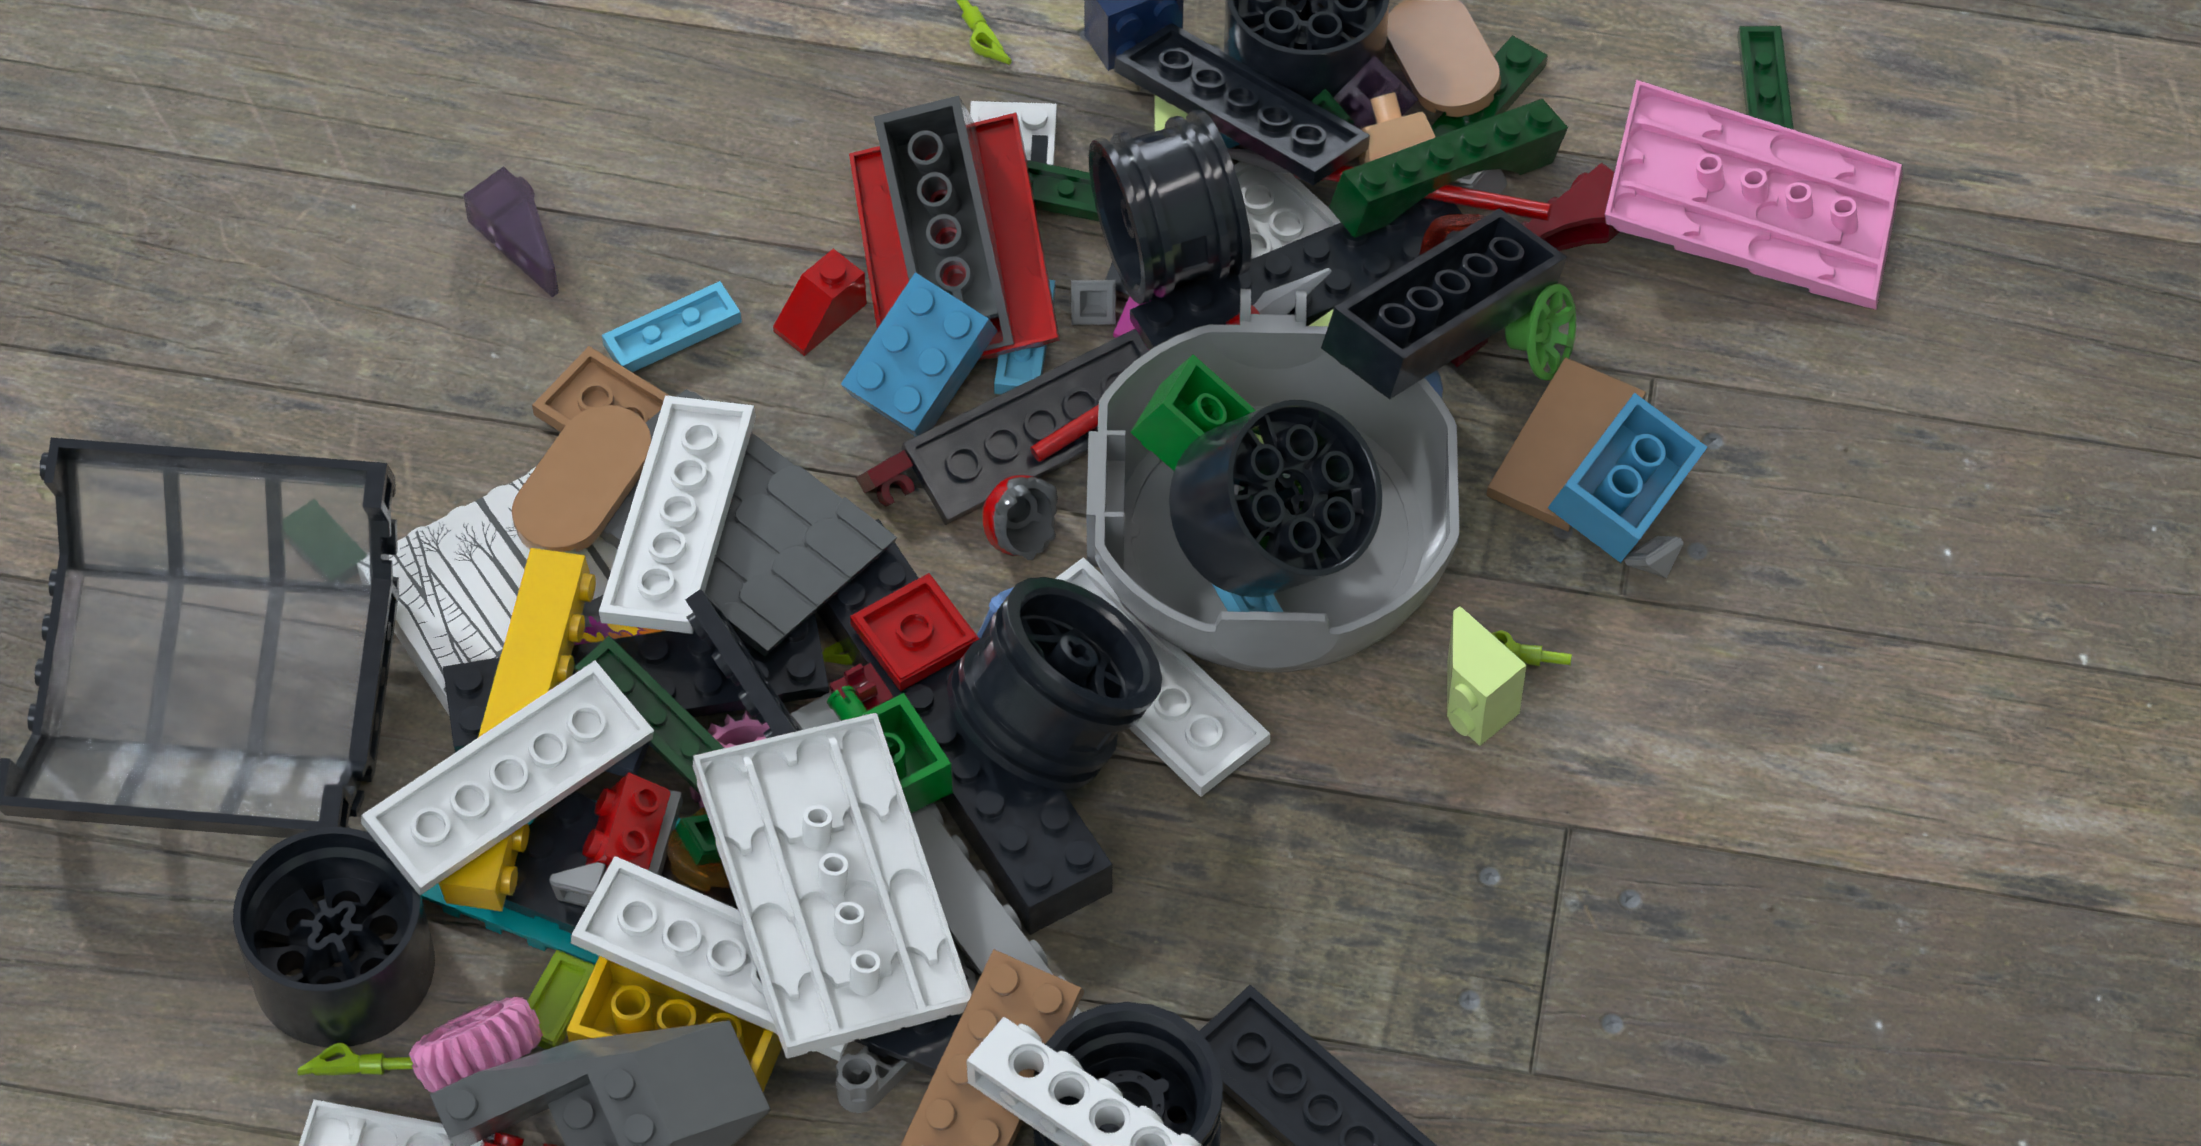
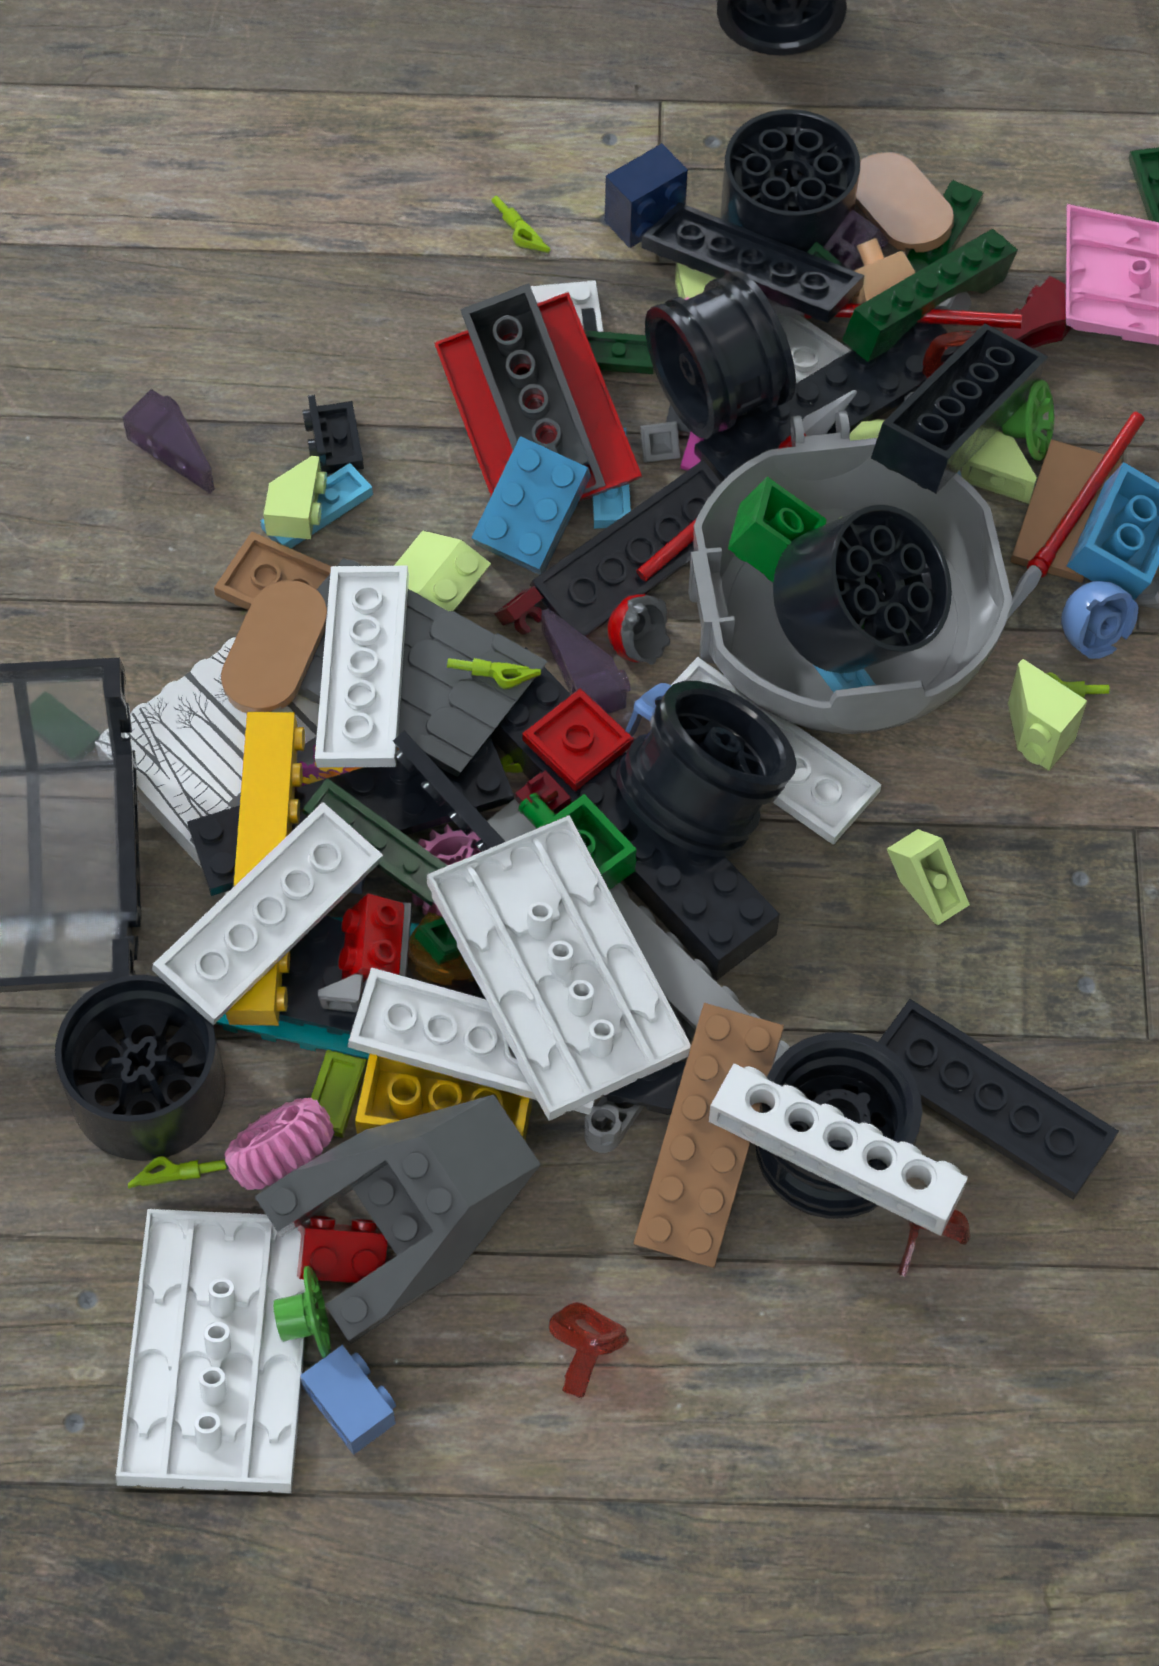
camera: 10 degrees left, 5 degrees up
red slope [773,248,867,356] -> none
none -> yellowish green slope [263,456,327,539]
none -> black bracket [302,395,364,474]
none -> yellowish green slope [394,531,491,611]
none -> lime hand [447,658,541,689]
none -> clear purple slope [541,609,631,714]
none -> yellowish green slope [887,829,970,925]
none -> yellowish green slope [961,431,1037,504]
none -> red piece [1007,412,1145,619]
none -> medium blue cylinder [1061,581,1139,659]

